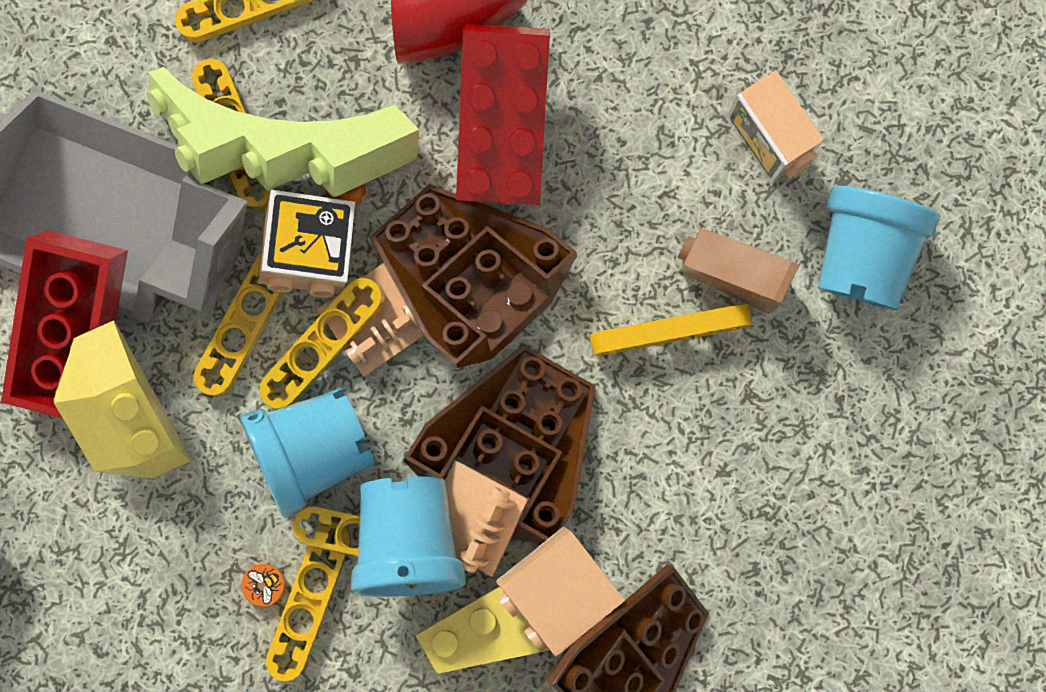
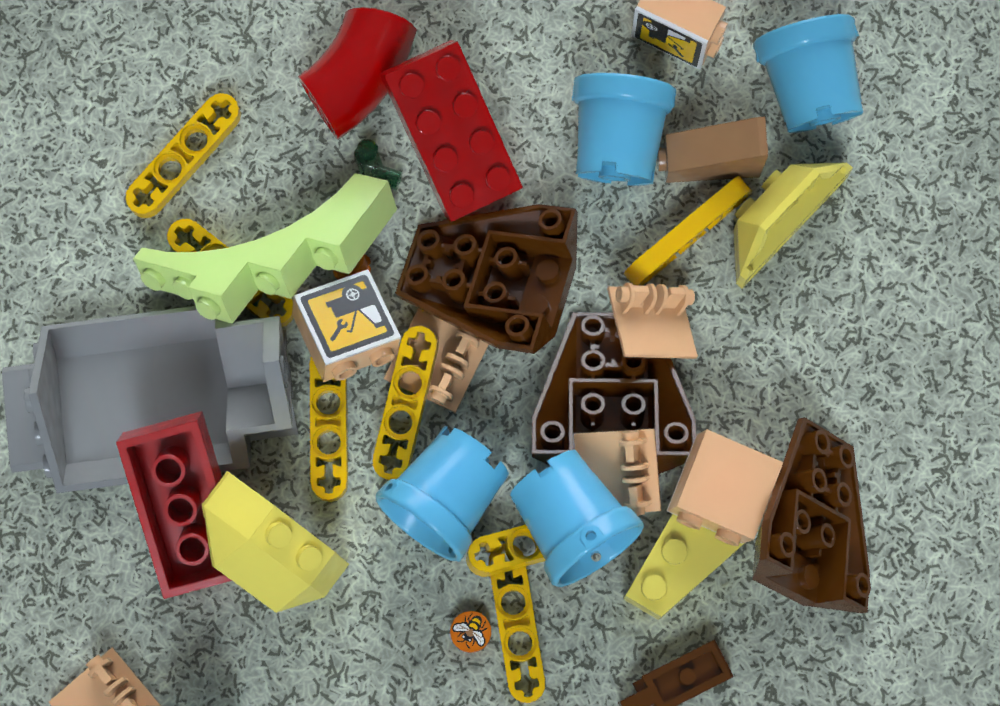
camera: 25 degrees left, 5 degrees down
none -> clear green arm [354,139,403,191]
none -> medium azure piece [572,73,676,186]
none -> light nougat hinge [607,283,698,359]
none -> light yellow wedge [734,163,853,289]

